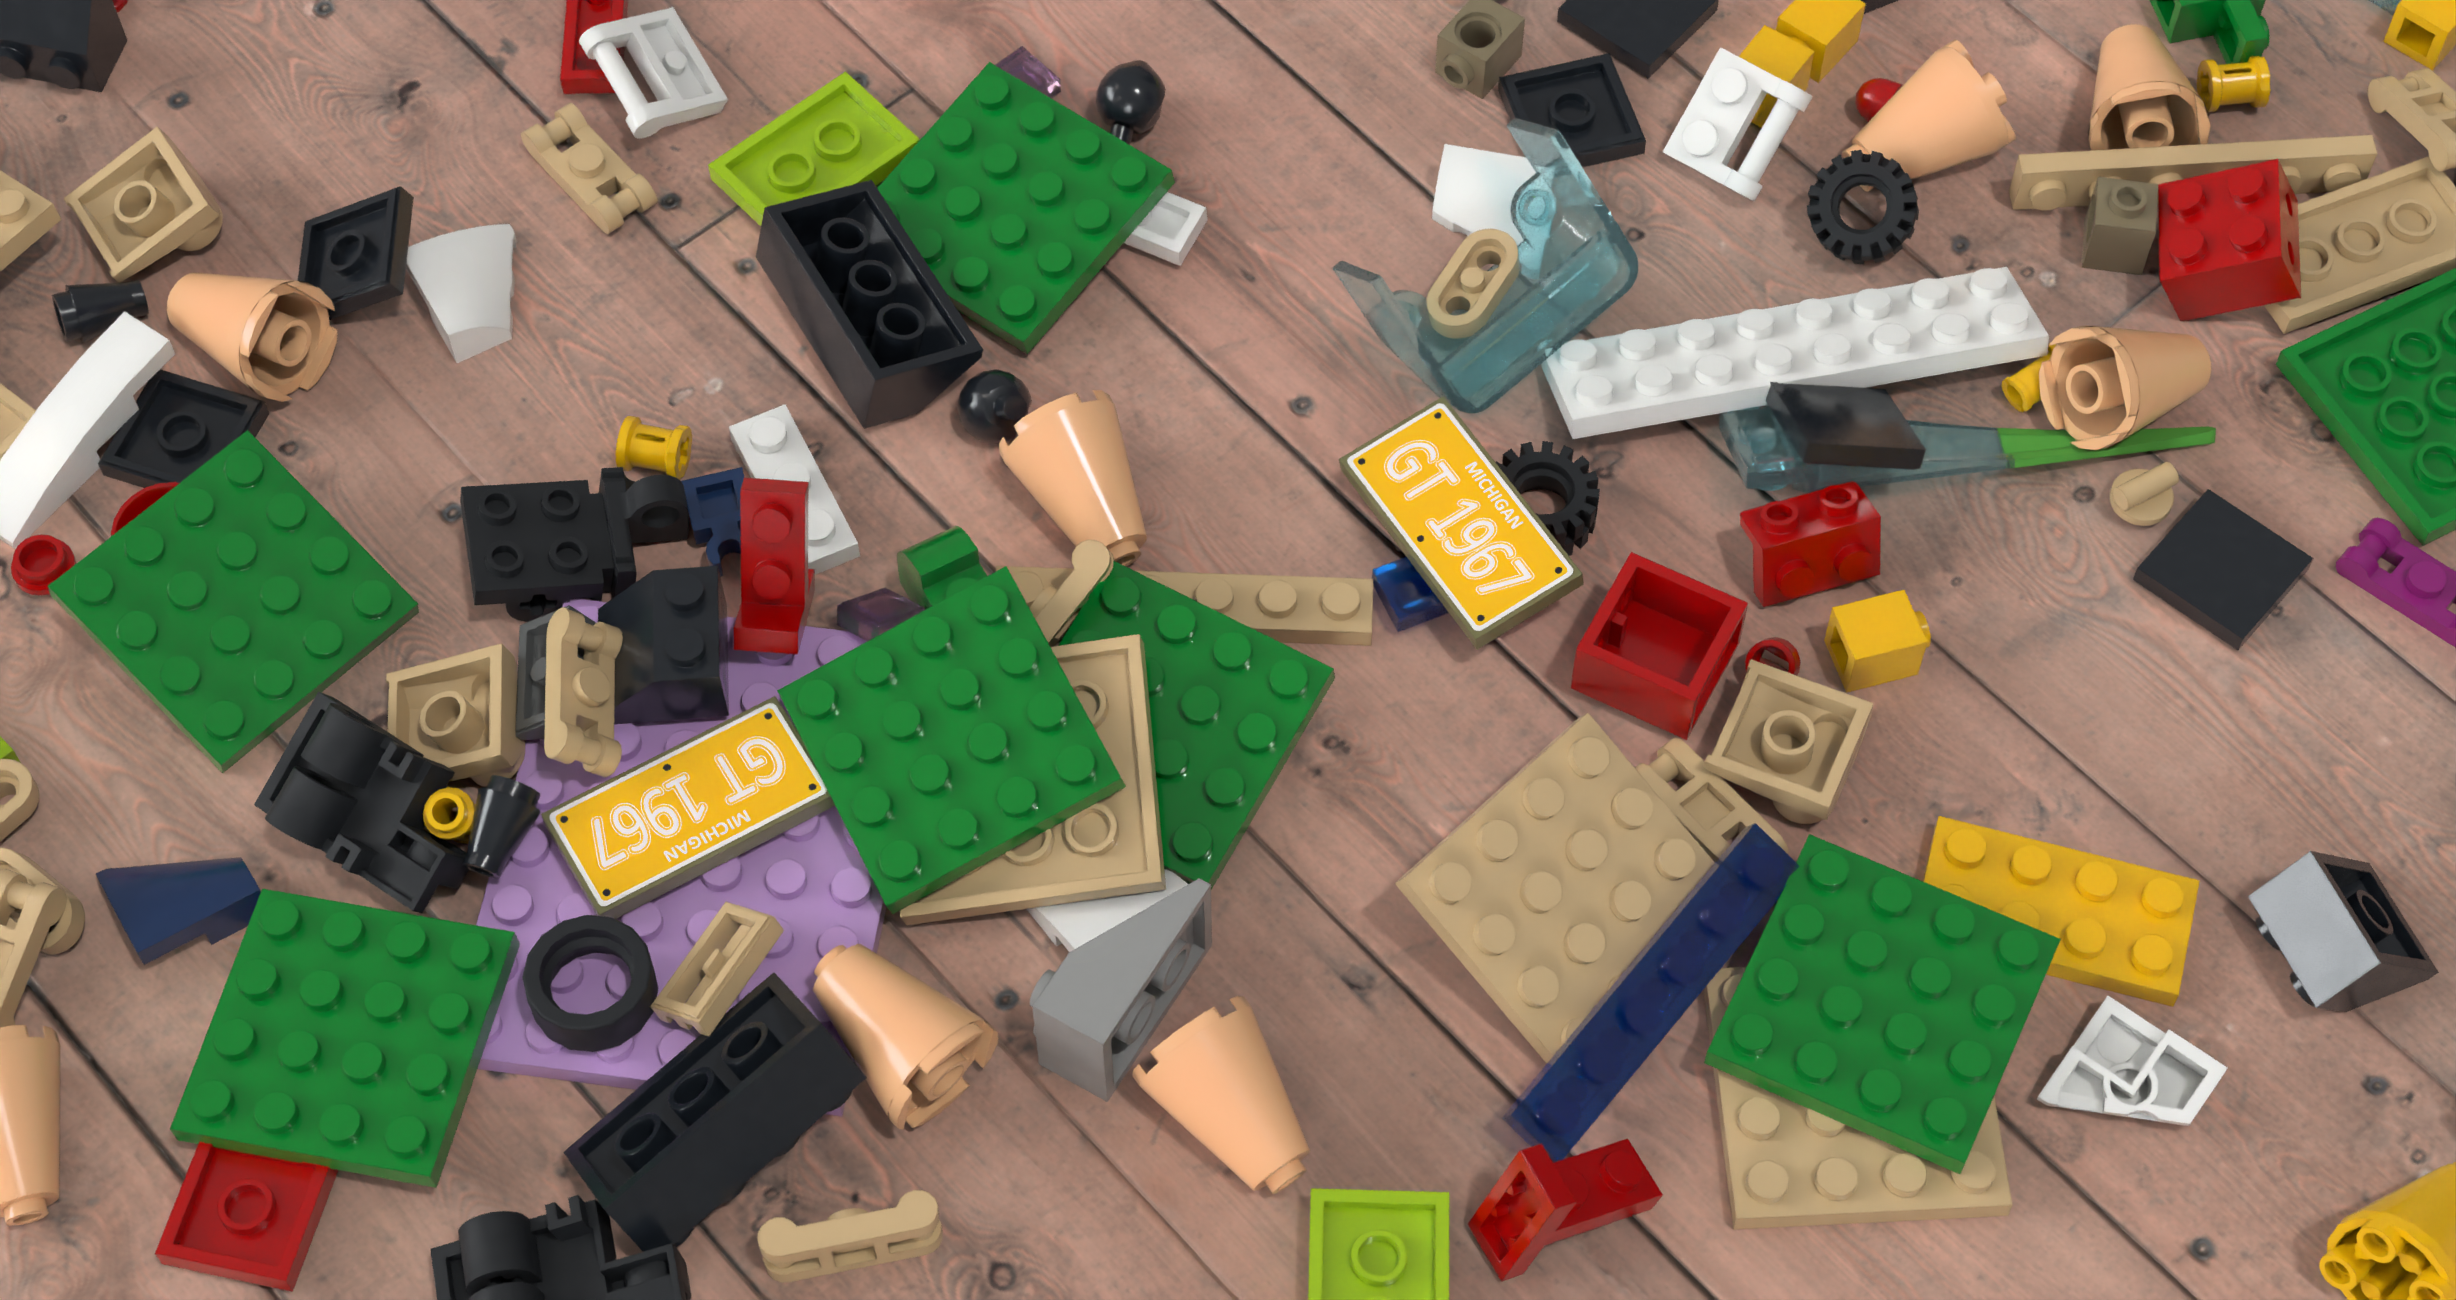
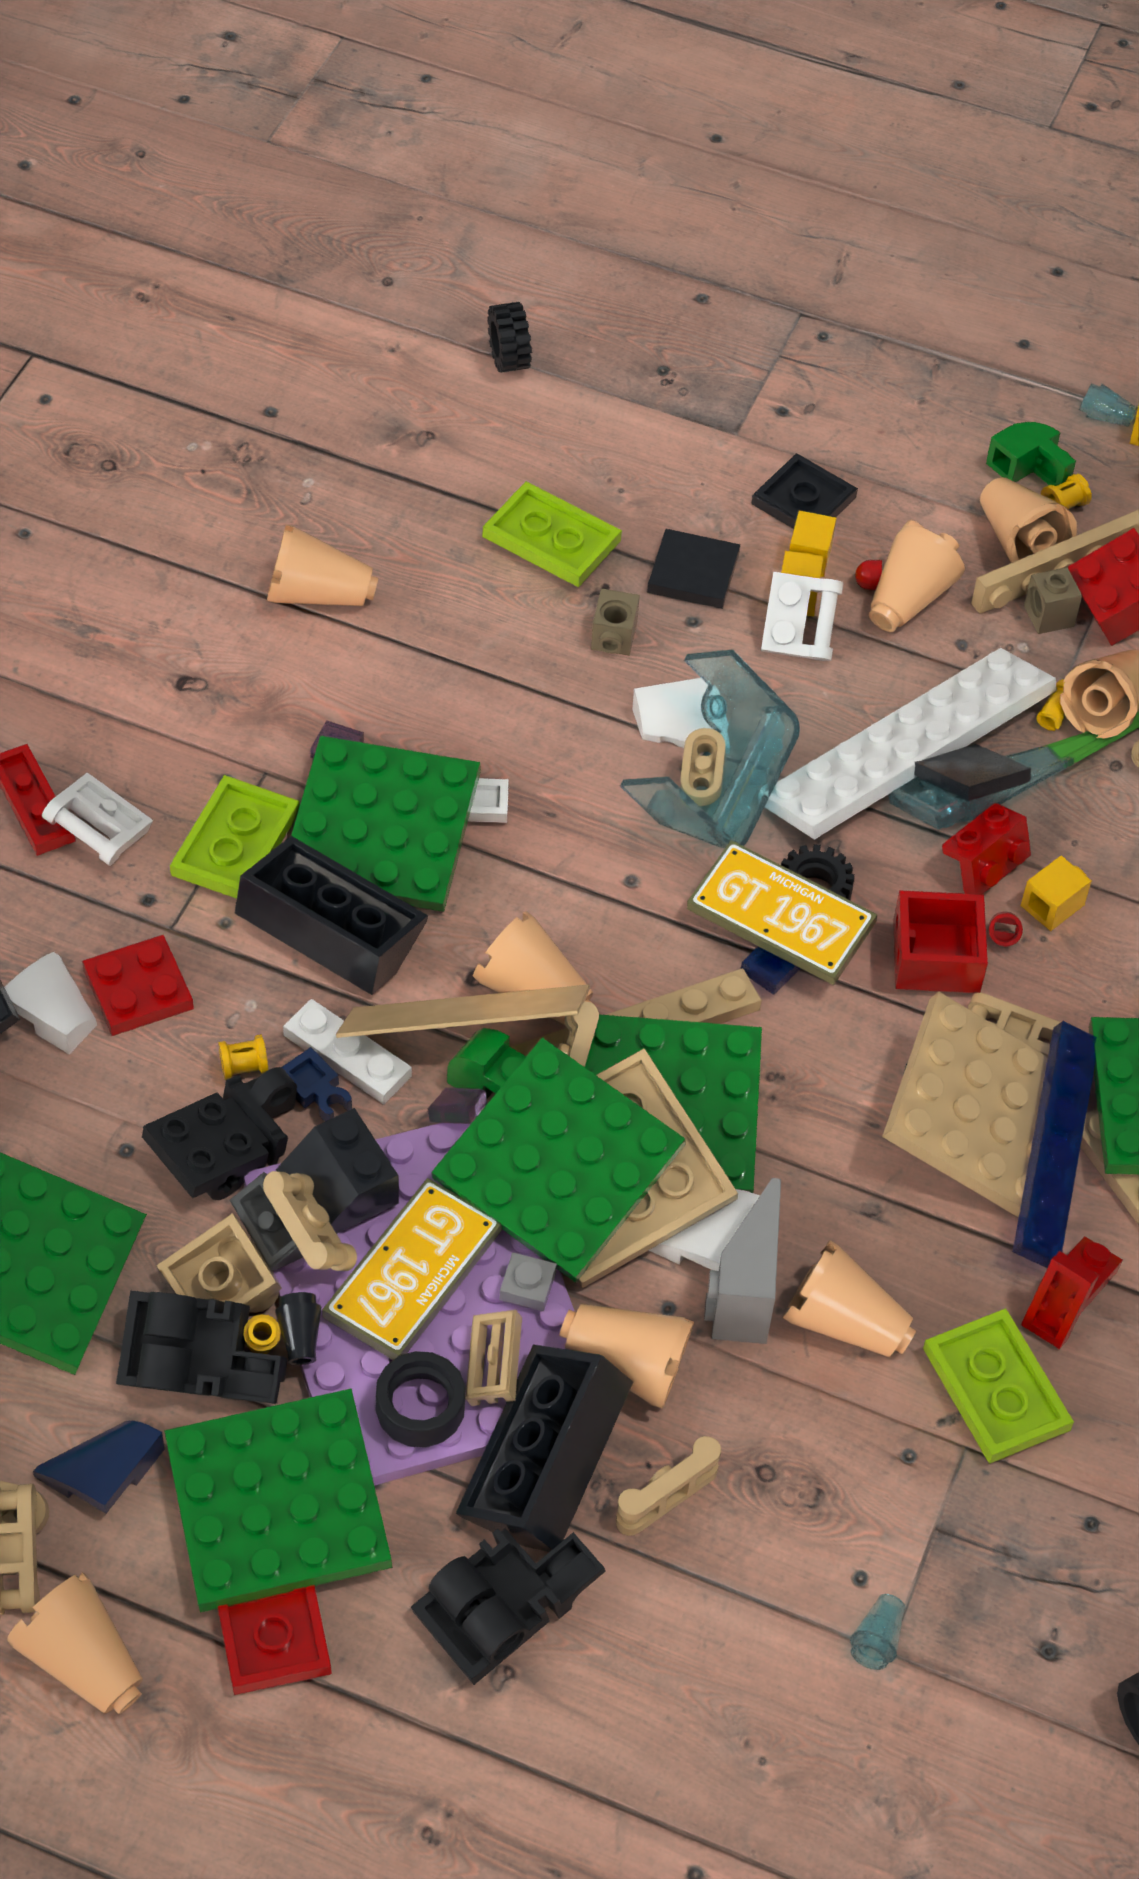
camera: 30 degrees left, 5 degrees down
tan plate [521,103,658,234] -> none
red bracket [734,477,815,654] -> none
black piece [957,369,1032,444] -> none
black piece [1096,60,1165,145] -> none
black tile [1498,53,1646,172] -> none
tan slope [1704,659,1874,824] -> none
black tyre [1807,150,1919,265] -> none
none -> red plate [82,934,194,1036]
none -> tan window [336,984,590,1038]
none -> light grey plate [499,1252,557,1311]

